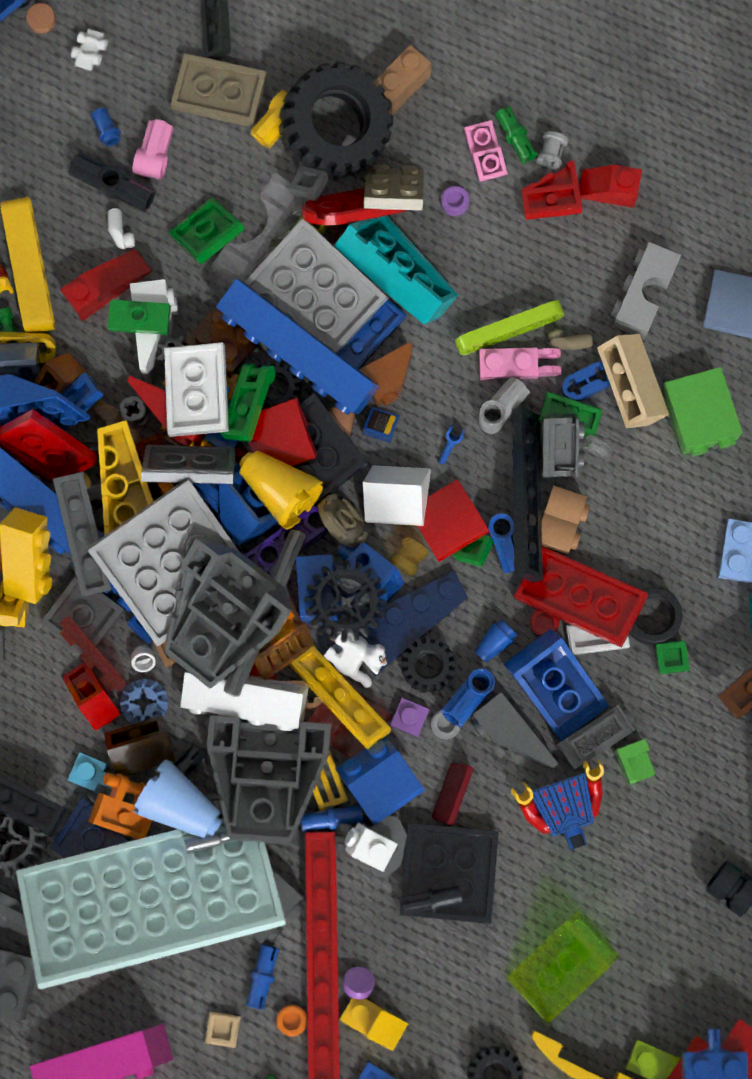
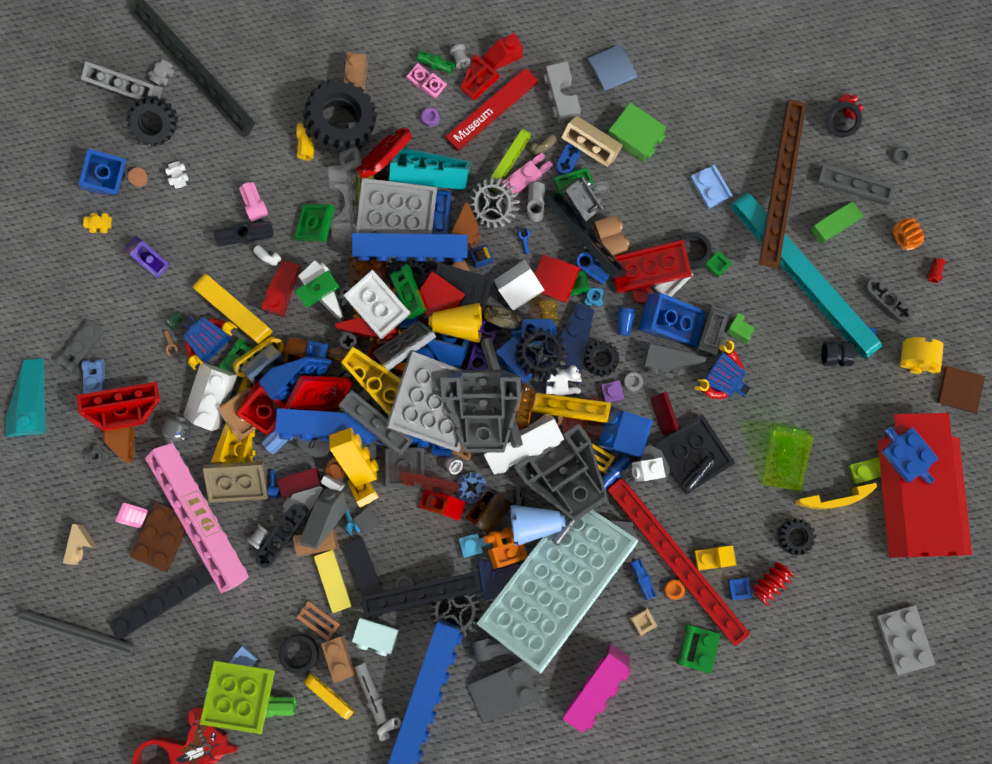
camera: 40 degrees left, 0 degrees up
blue pin [91,108,121,146] -> none
dark tan plate [170,53,267,128] -> none
medium lavender tile [343,967,375,999] -> none
dark tan plate [364,164,424,211] -> none
blue piece [441,668,495,728] -> none
none -> red tile [445,68,538,151]
none -> light grey gear [469,177,520,228]
none -> dark azure plate [585,287,604,307]

